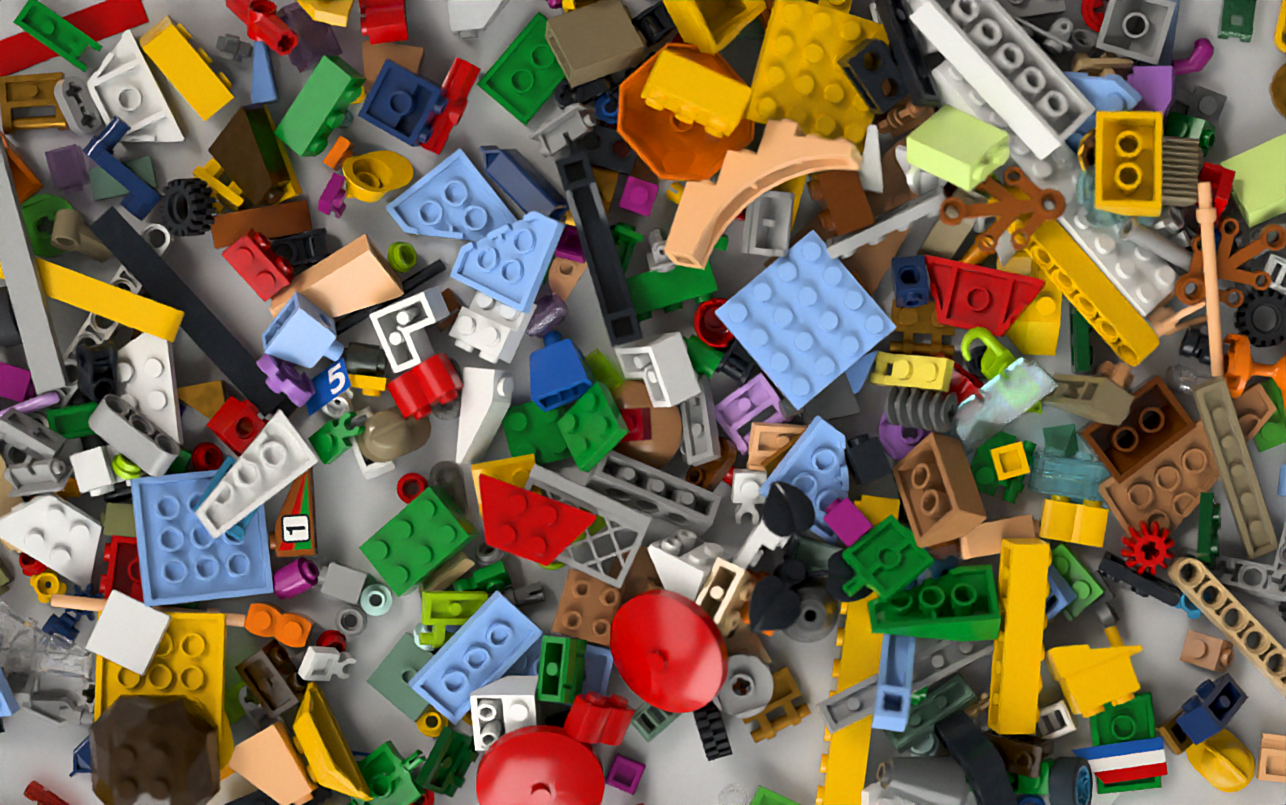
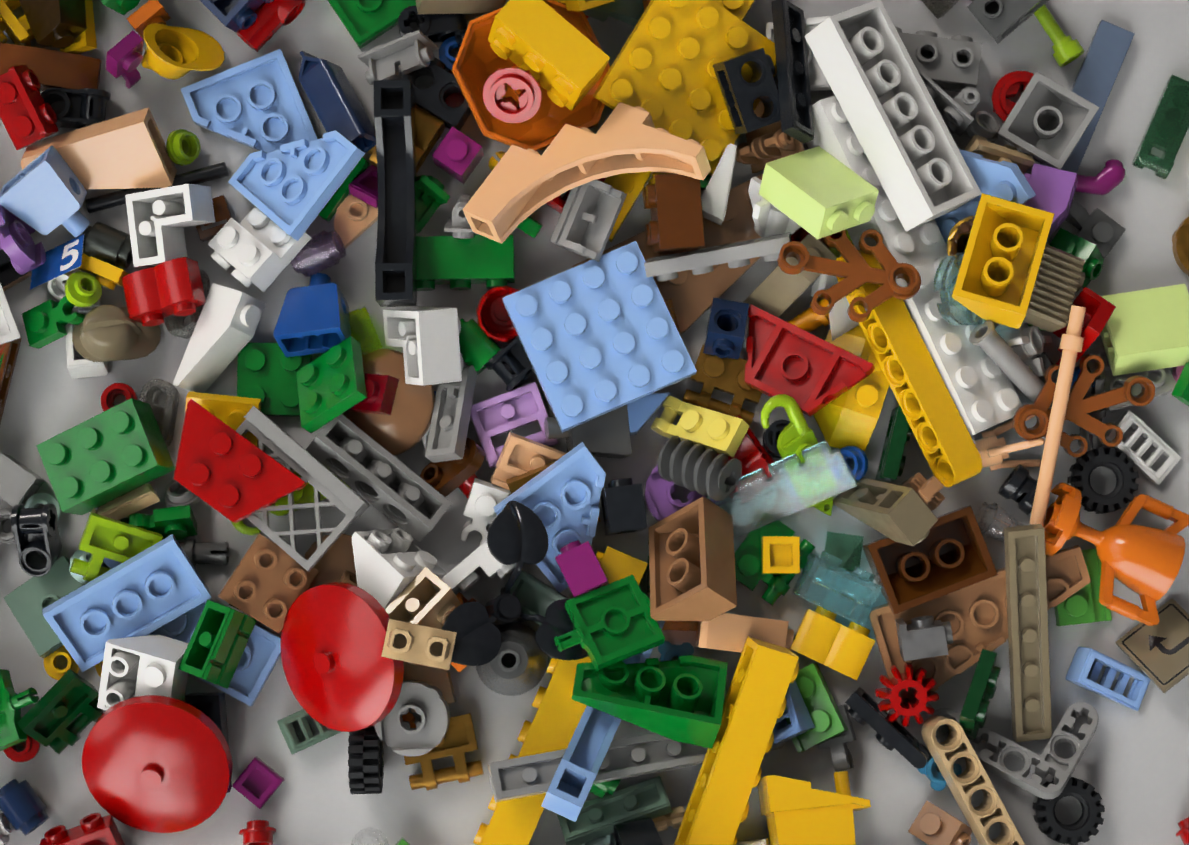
camera: 10 degrees right, 5 degrees down
red brick [563,691,635,746] -> none
none -> black piece [11,504,62,577]
none -> lime plate [65,271,102,307]
none -> tan hips [381,619,457,670]
none -> gear [482,65,543,123]
none -> blue plate [832,446,868,482]
none -> flat silver brick [895,616,953,661]

